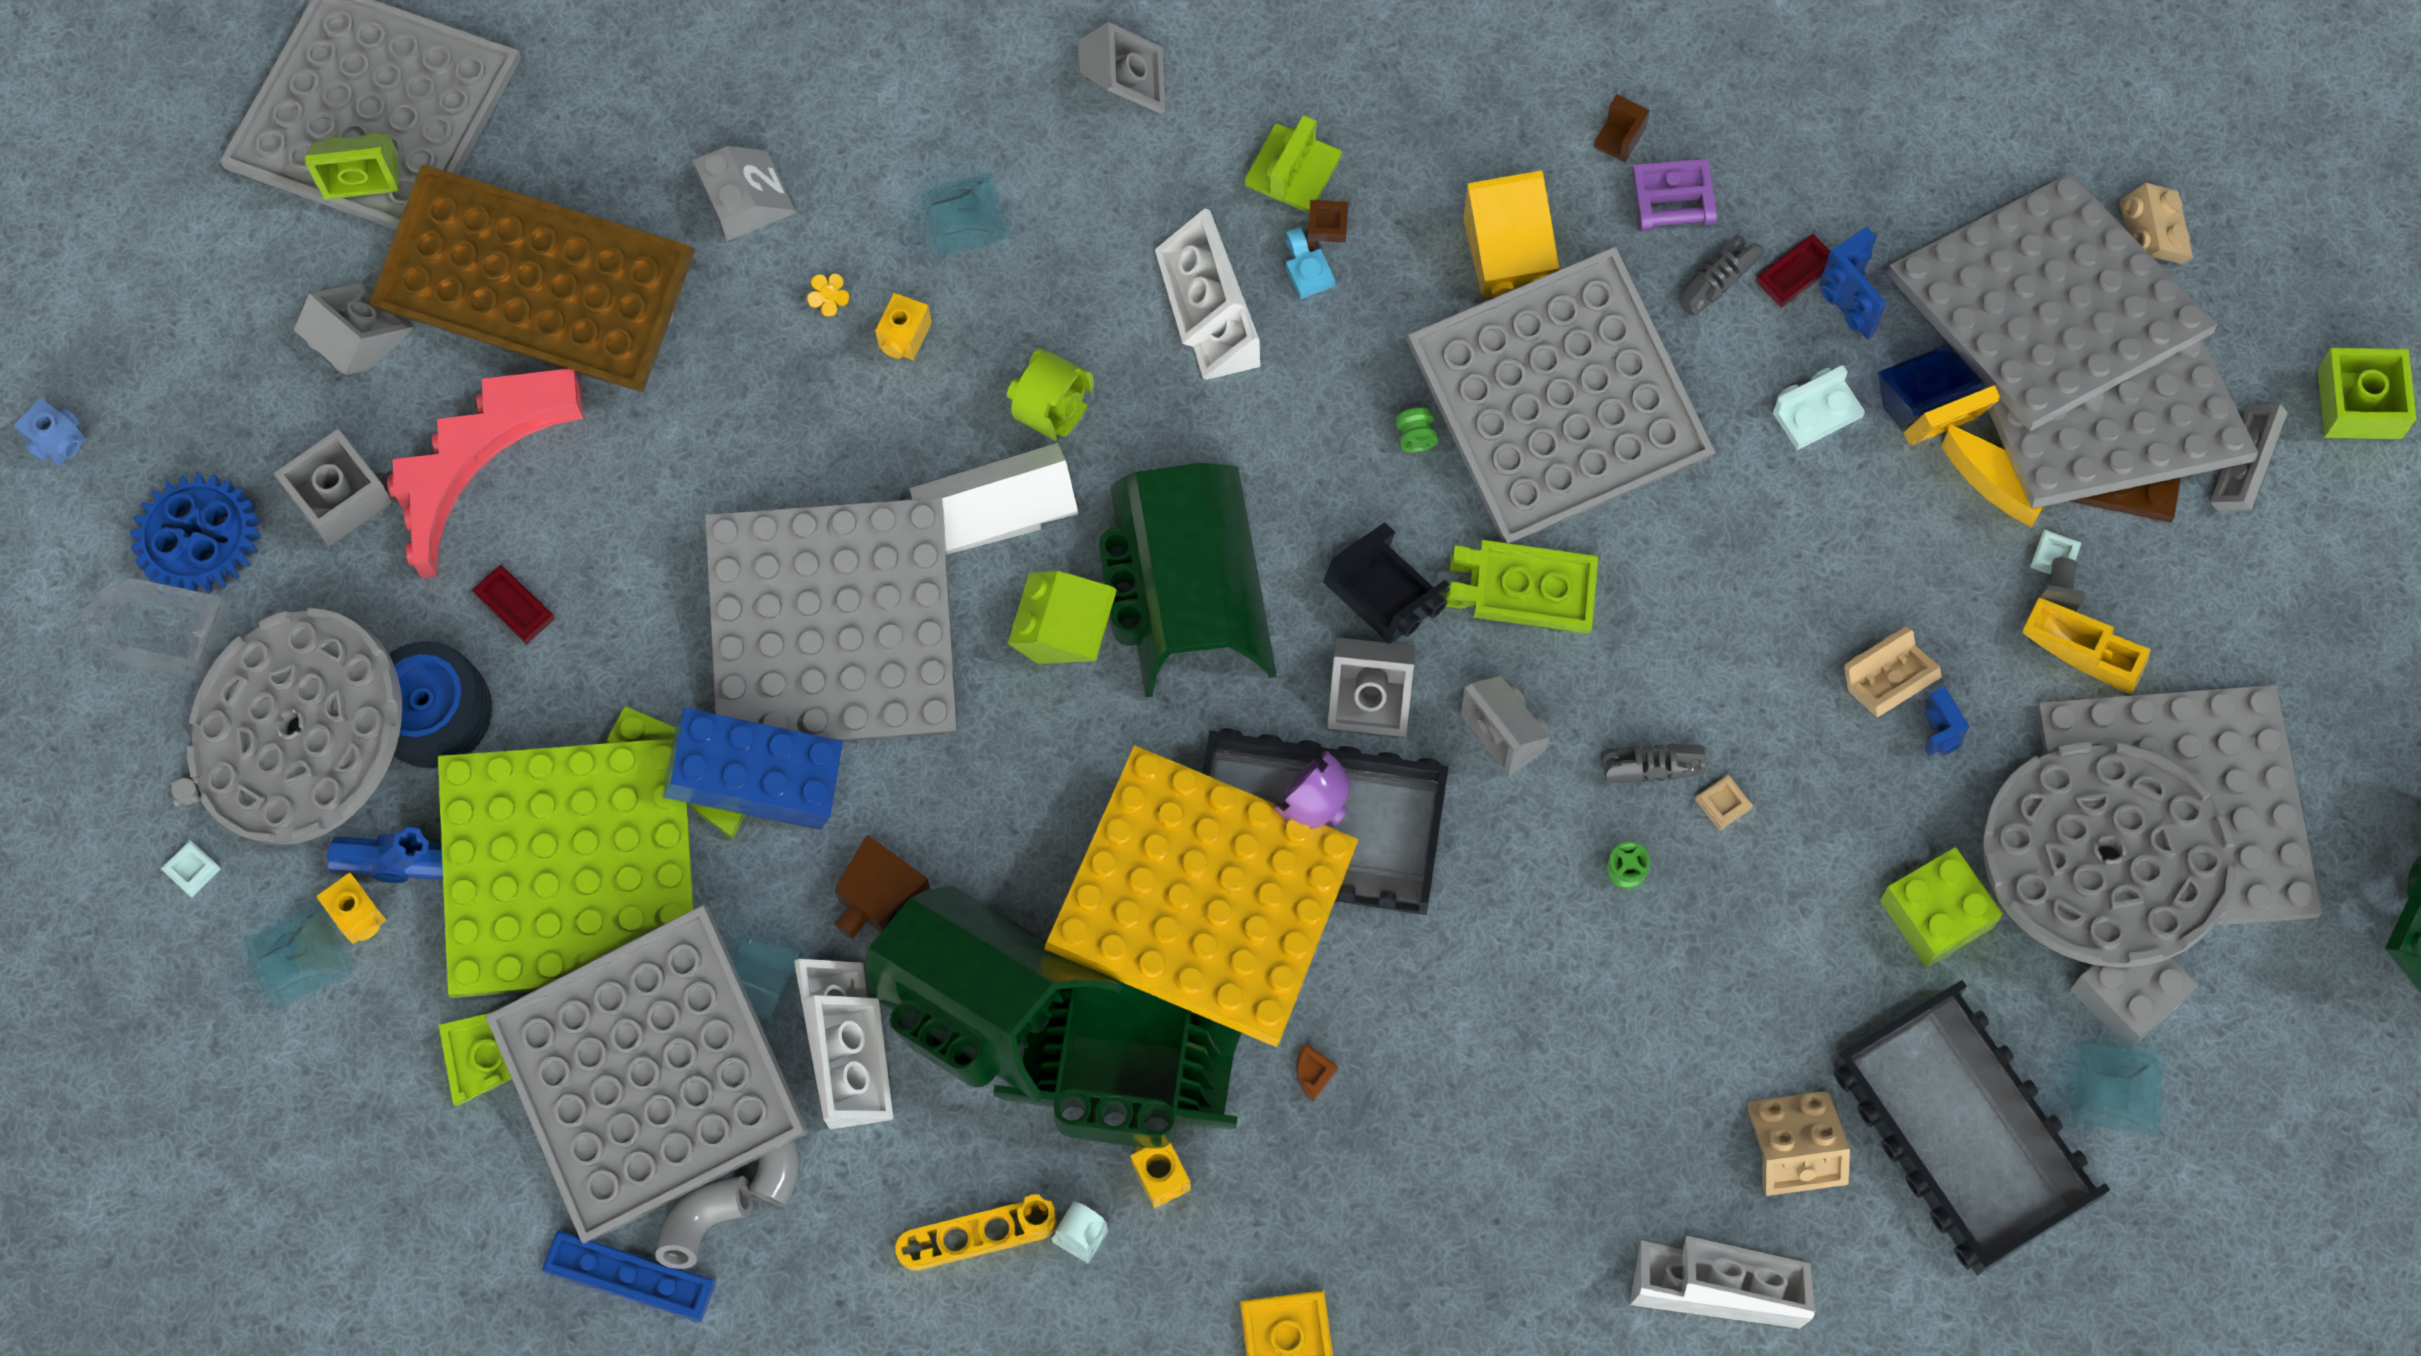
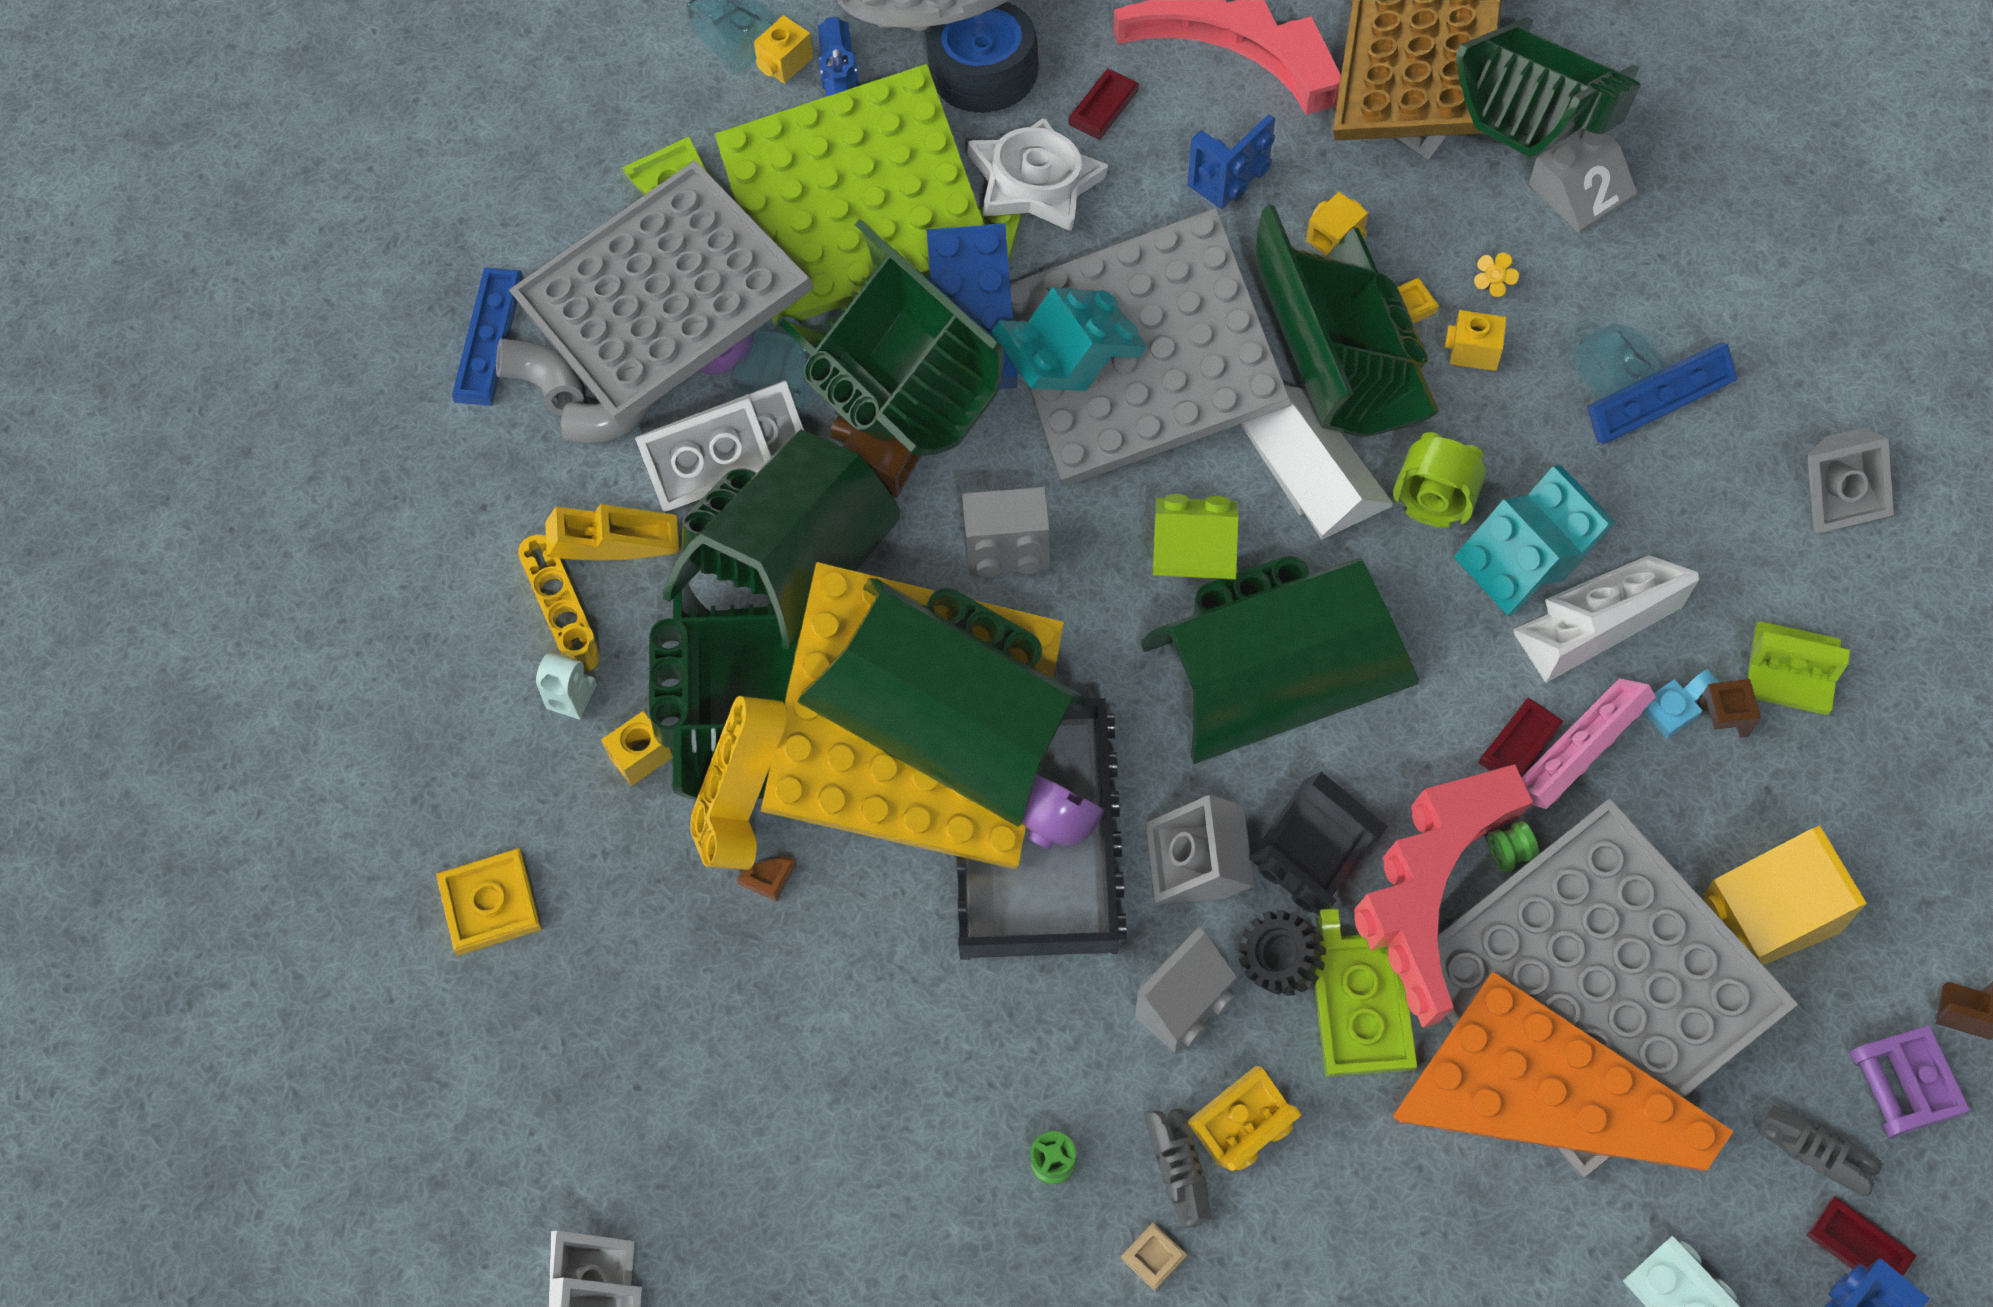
camera: 80 degrees right, 5 degrees down
none -> yellow slope [545,504,679,561]
none -> yellow beam [690,696,787,870]
none -> dark green panel [779,219,1004,456]
none -> dark green panel [797,578,1086,827]
none -> light grey brick [962,487,1050,578]
none -> white plate [967,119,1108,230]
none -> teal bracket [992,287,1147,391]
none -> blue bracket [1187,114,1275,209]
none -> yellow bracket [1187,1066,1302,1171]
none -> black tyre [1238,910,1326,996]
none -> dark green panel [1256,204,1439,437]
none -> yellow brick [1306,192,1369,256]
none -> coral arch [1353,765,1533,1028]
none -> orange wing [1393,971,1733,1172]
none -> yellow tile [1397,277,1439,323]
none -> teal bracket [1454,465,1616,616]
none -> dark green panel [1456,17,1641,158]
none -> dark red tile [1478,697,1563,777]
none -> bright pink plate [1521,678,1656,809]
none -> blue tile [1587,342,1737,444]

